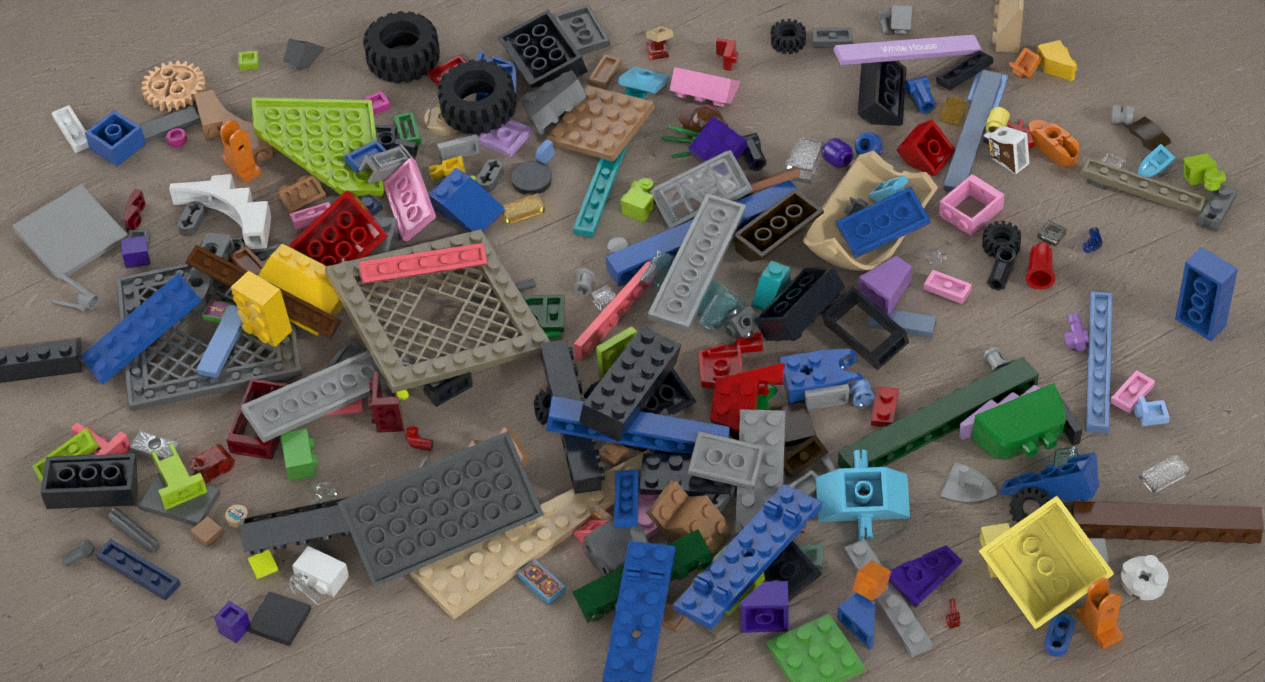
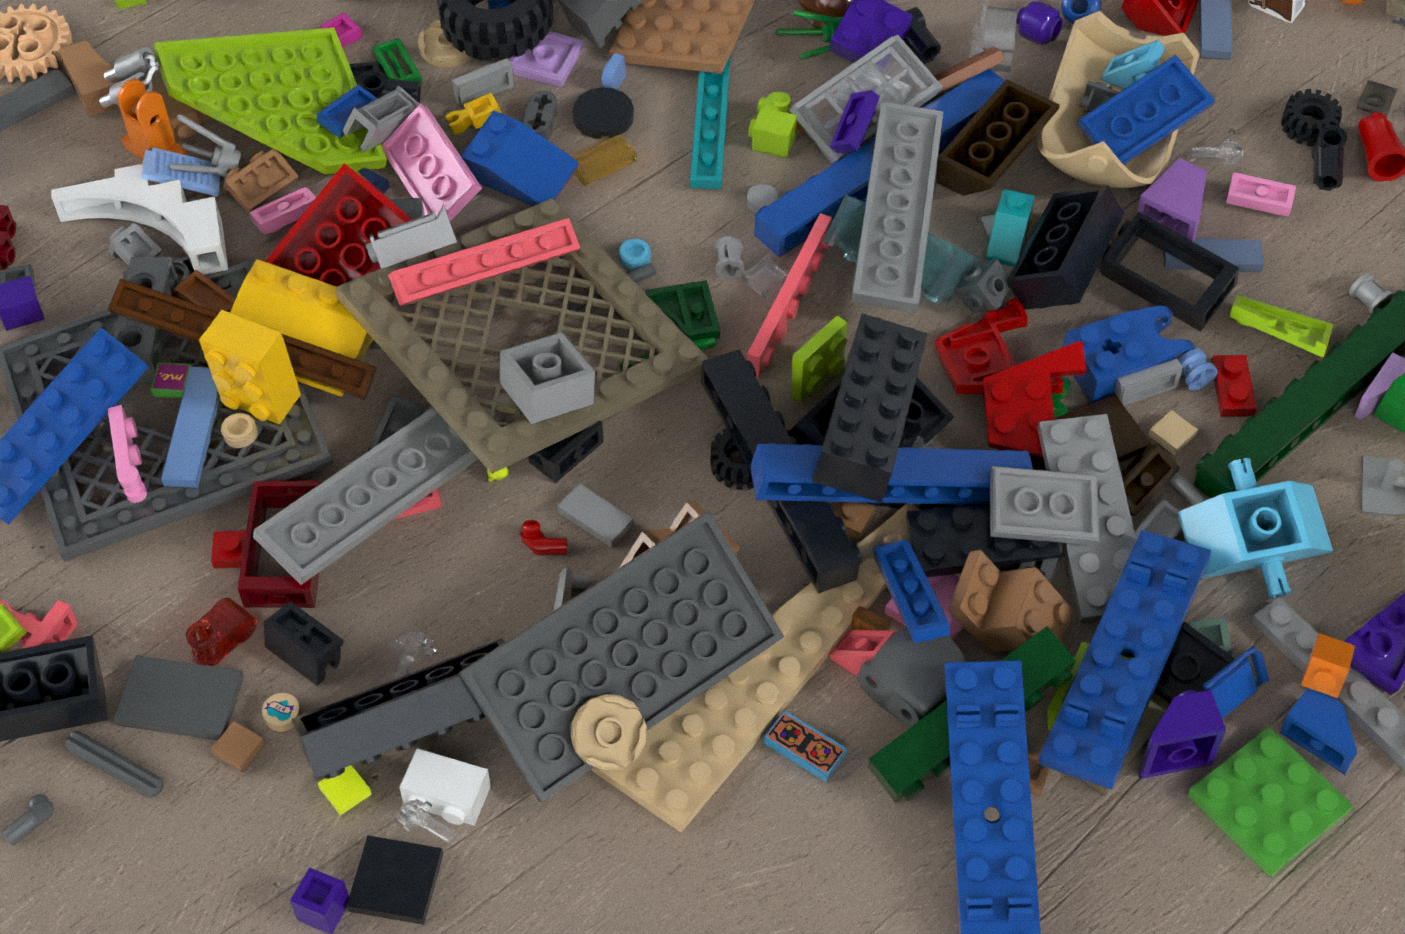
camera: 15 degrees left, 5 degrees up
dark blue plate [95,539,181,601] -> none
tile [129,431,180,461] -> none
lime piece [150,443,207,510] -> none
dark pink tile [166,128,187,147] -> none
dark grey beam [178,201,205,236] -> none
bright green brick [281,428,318,481] -> none
dark red bracket [368,371,404,433] -> none
bright pink window [939,174,1005,236] -> none
none -> light grey piece [99,47,159,107]
none -> light grey bracket [108,222,162,265]
none -> bright pink plate [108,405,147,503]
none -> light blue window [142,147,220,197]
none -> light grey plant [170,114,241,177]
none -> red plate [211,530,246,569]
none -> tan tile [221,413,258,448]
none -> black hinge [264,601,344,686]
none -> light grey window [366,205,457,269]
none -> light grey brick [500,333,595,424]
none -> light grey tile [557,483,634,548]
none -> tan tile [571,694,647,771]
none -> medium azure tile [619,239,651,270]
none -> dark purple plate [829,90,880,153]
none -> tan tile [1148,410,1198,456]
none -> blue piece [1203,646,1270,718]
none -> lime wing [1229,295,1334,358]

